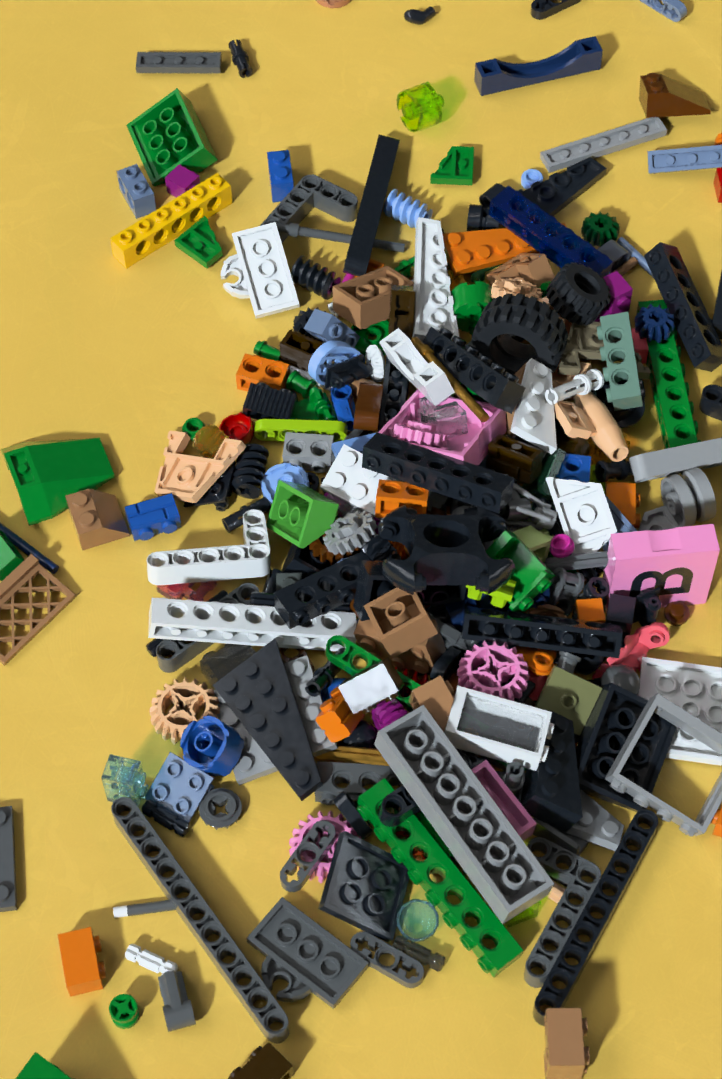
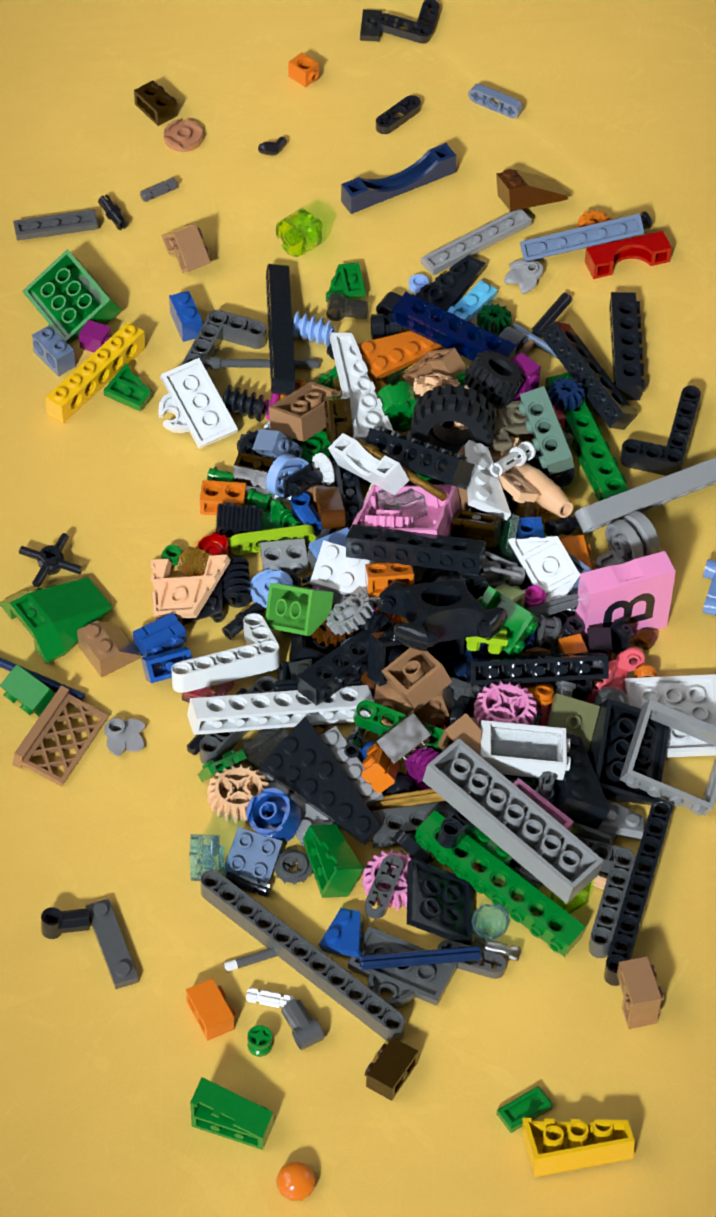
camera: 15 degrees left, 5 degrees down
none -> black bar [19,533,83,587]
none -> light grey plate [104,718,146,756]
none -> dark grey axle [140,177,178,202]
none -> blue brick [141,646,192,683]
none -> medium nougat brick [161,224,211,273]
none -> green wing [198,750,247,782]
none -> green wedge [303,824,364,898]
none -> blue wing [319,908,364,958]
none -> clear smoke piece [326,293,368,321]
none -> dark blue axle [359,946,481,970]
none -> medium azure plate [447,280,498,325]
none -> light grey plate [504,260,543,294]
none -> black axle [532,292,572,337]
none -> orange plate [634,664,657,678]

